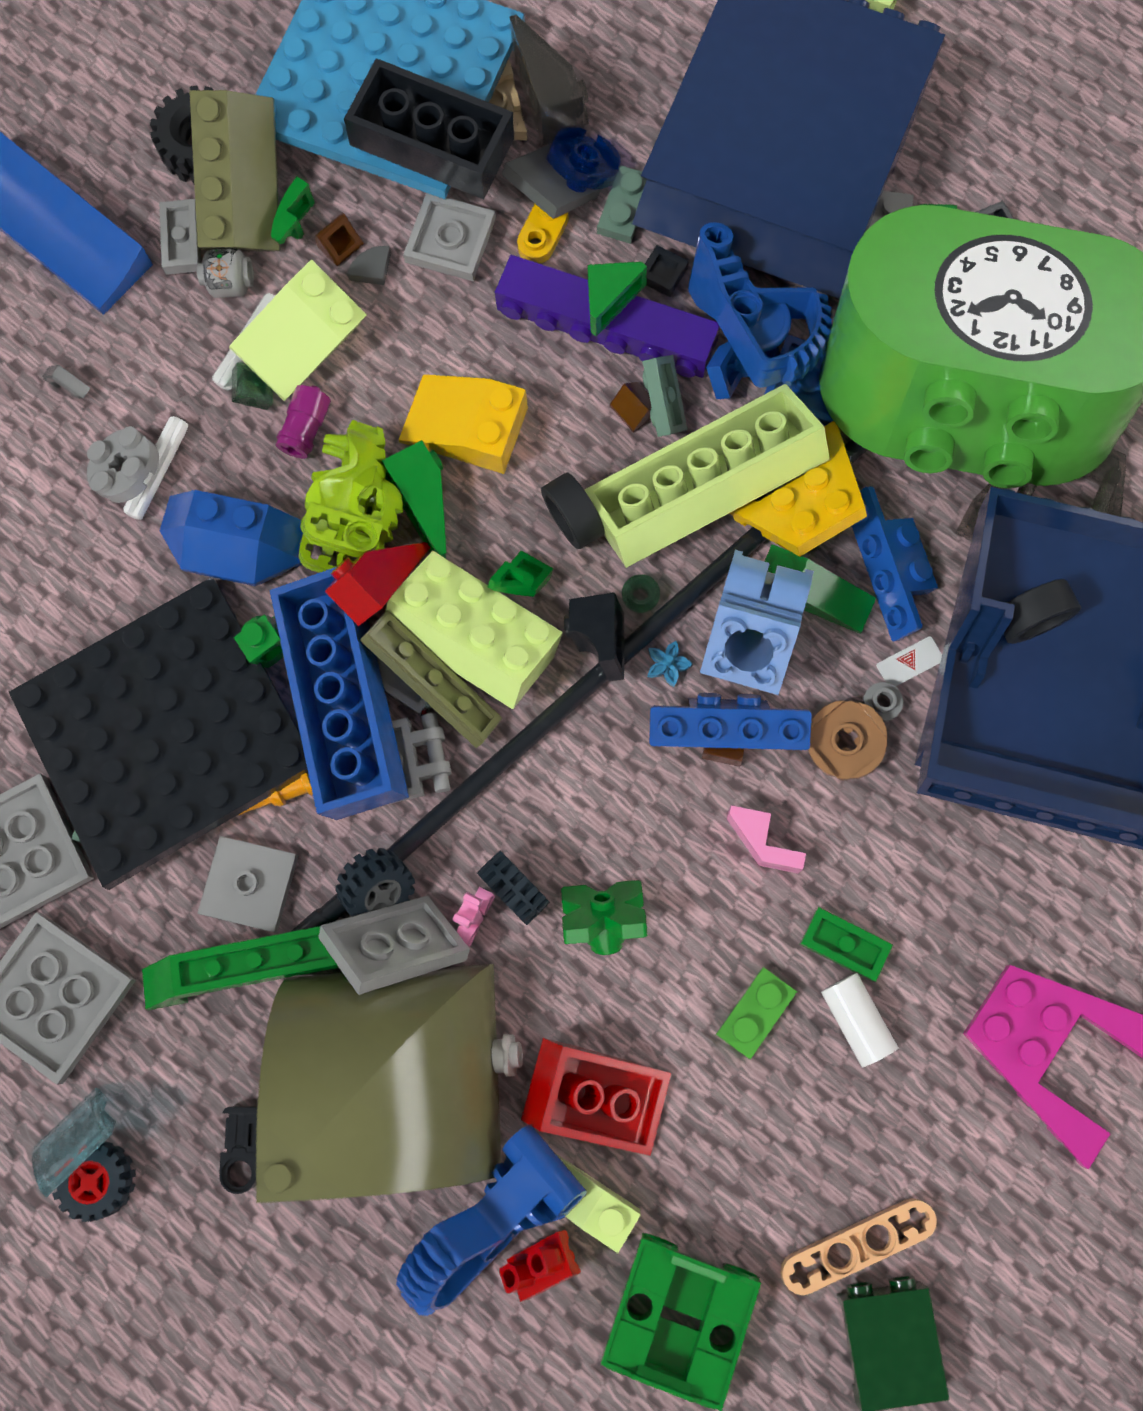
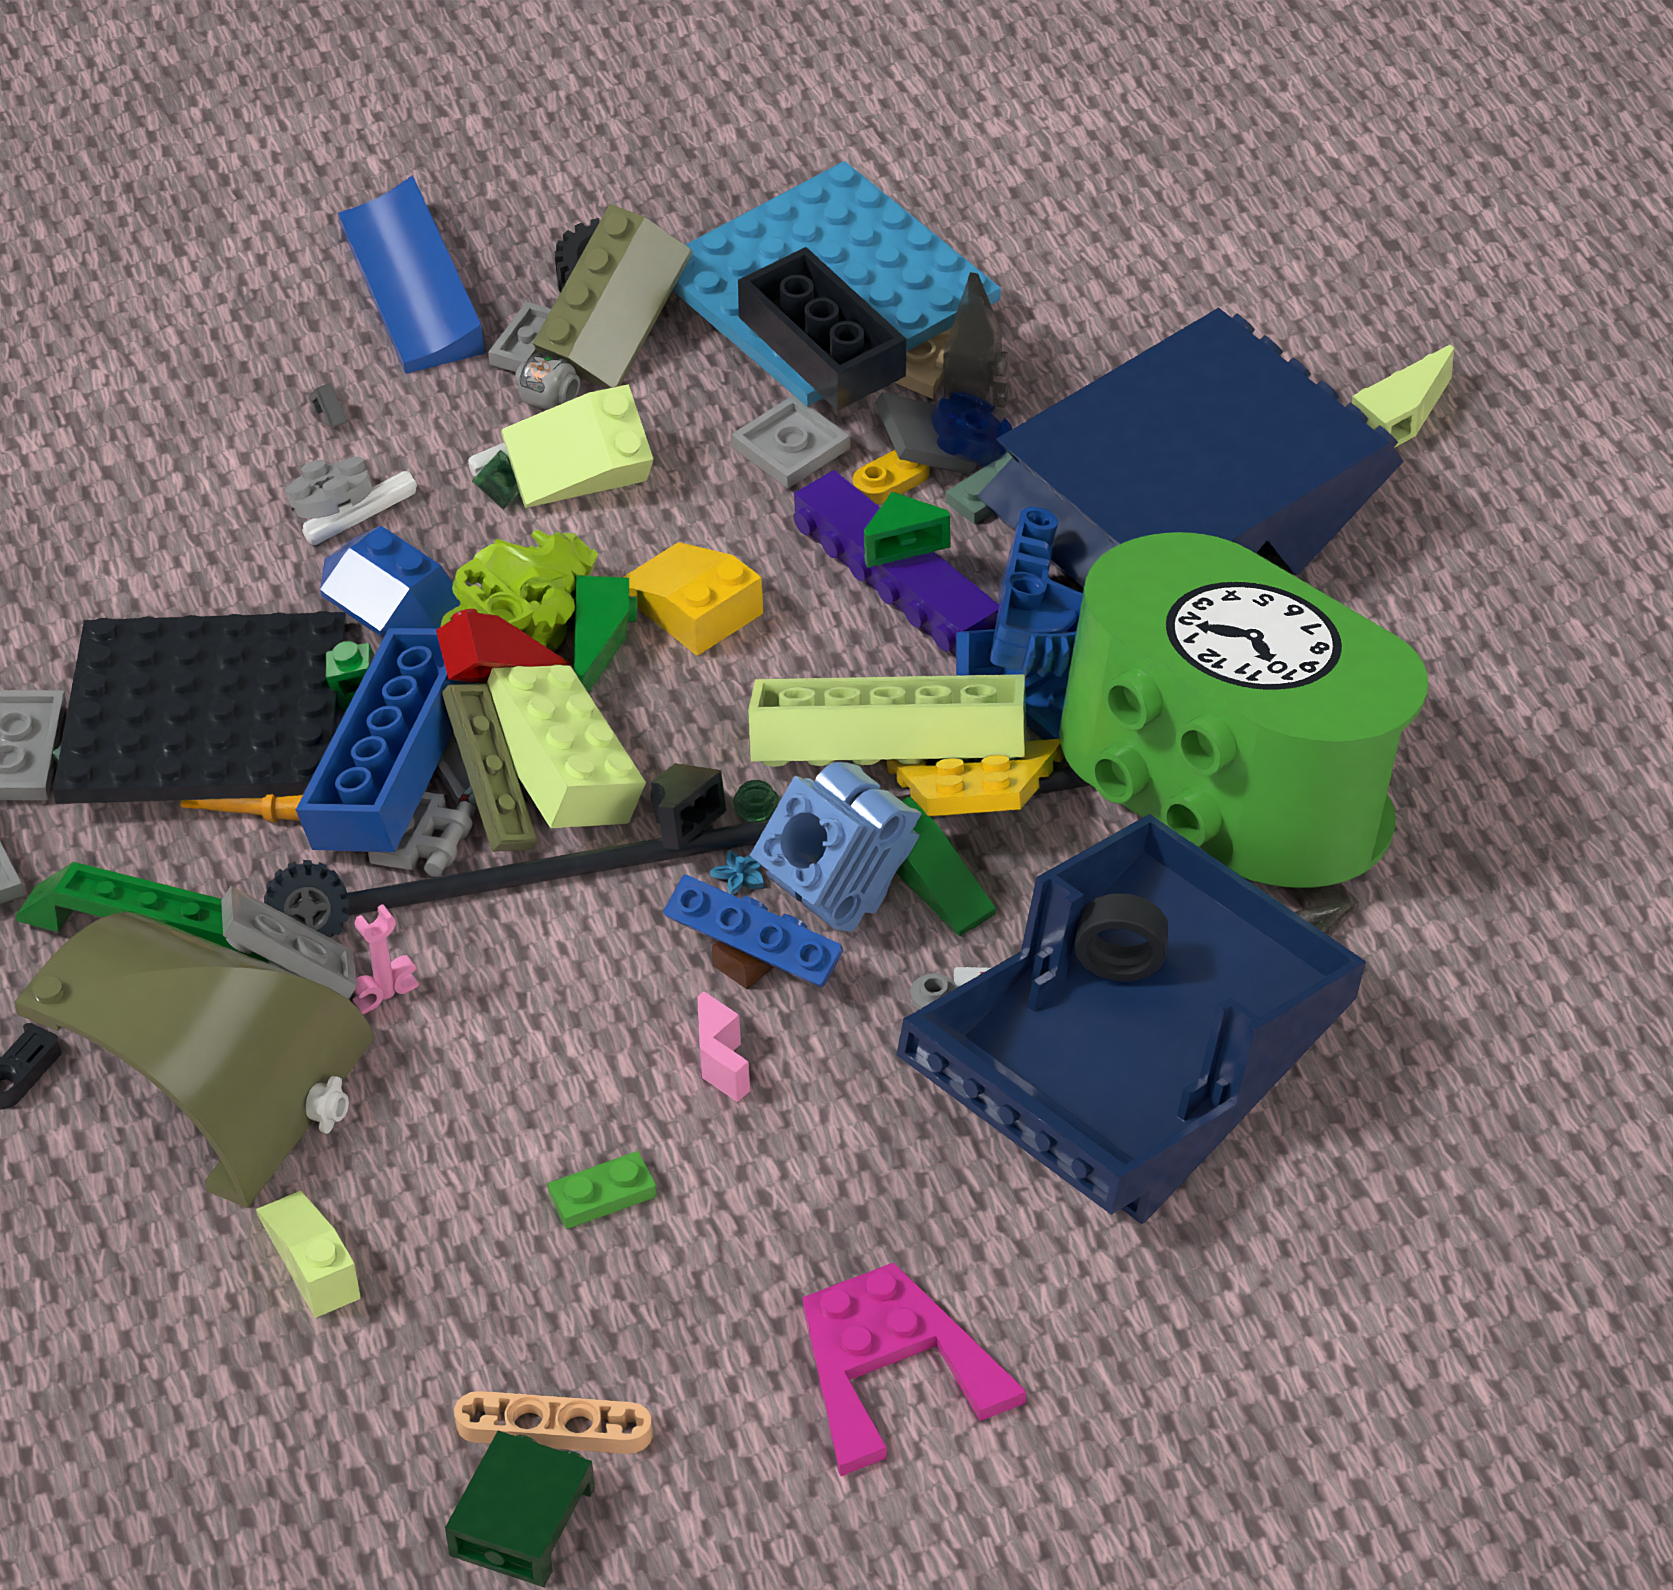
camera: 25 degrees right, 30 degrees down
light grey plate [197,836,299,933] -> none
green slope [271,176,315,244] -> none
magenta piece [275,385,331,459] -> none
reddish brown slope [315,213,364,266] -> none
dark grey tile [347,246,391,285] -> none
blue arm [396,1125,587,1316] -> none
black wheel [477,851,550,925] -> none
green slope [488,551,554,597] -> none
red hips [499,1230,581,1302] -> none
red slope [521,1038,672,1156] -> none
black tyre [541,472,604,549] -> none
green plant [561,880,648,955] -> none
green piece [600,1233,761,1411] -> none
reddish brown slope [610,382,652,433] -> none
sand green plate [642,355,688,437] -> none
black plate [645,245,689,297] -> none
green plate [799,907,893,982] -> none
medium nougat plate [808,701,887,781] -> none
white pin [821,973,898,1067] -> none
blue bracket [852,486,938,641] -> none

